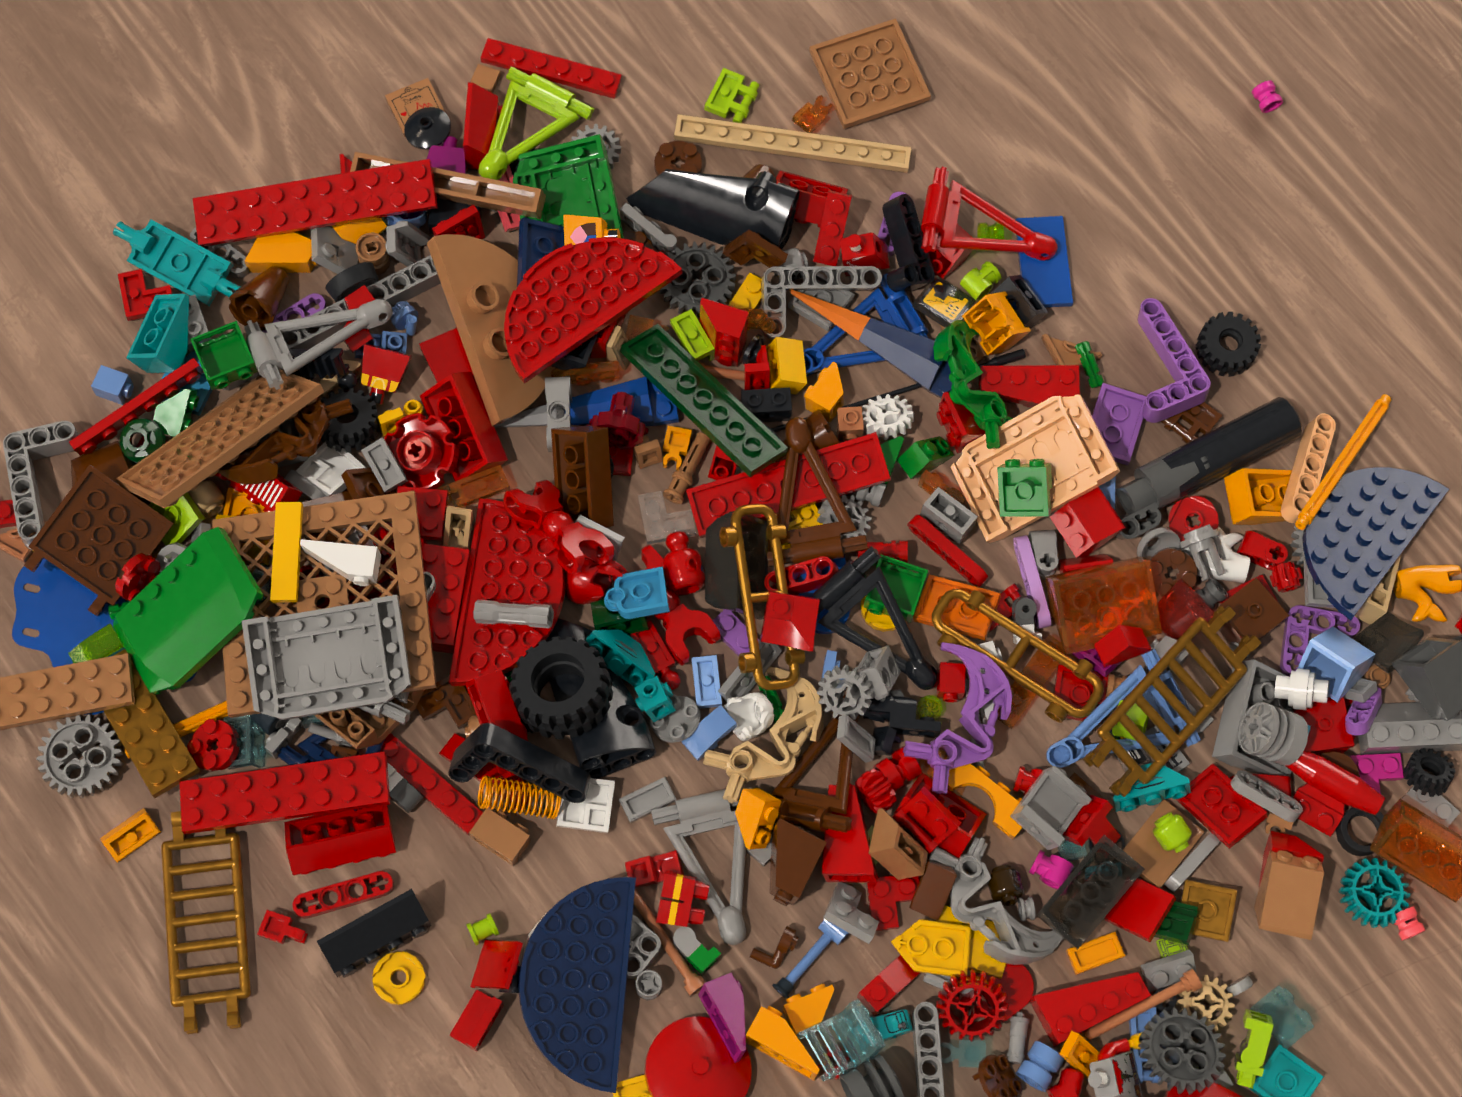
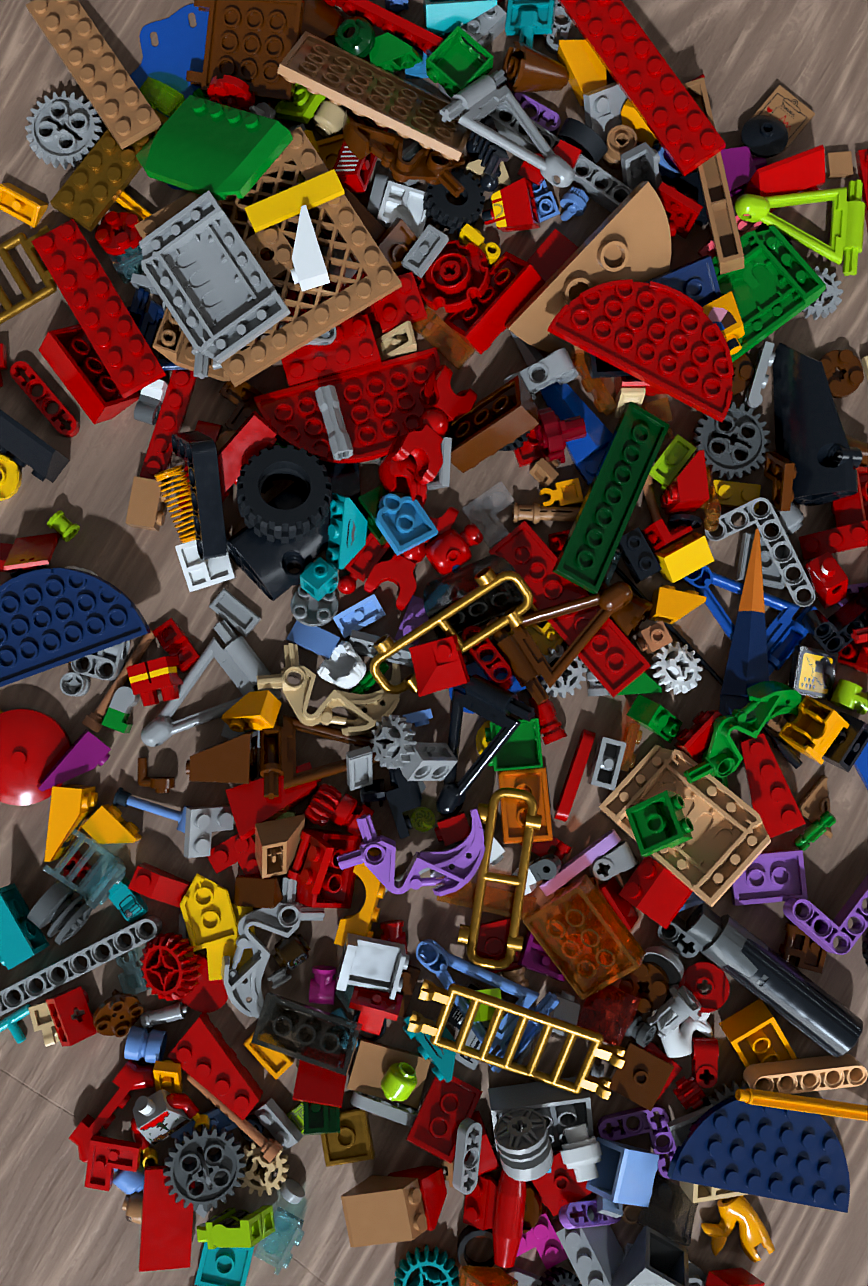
camera: 70 degrees right, 15 degrees up
red slope [1094,625,1151,668] -> none

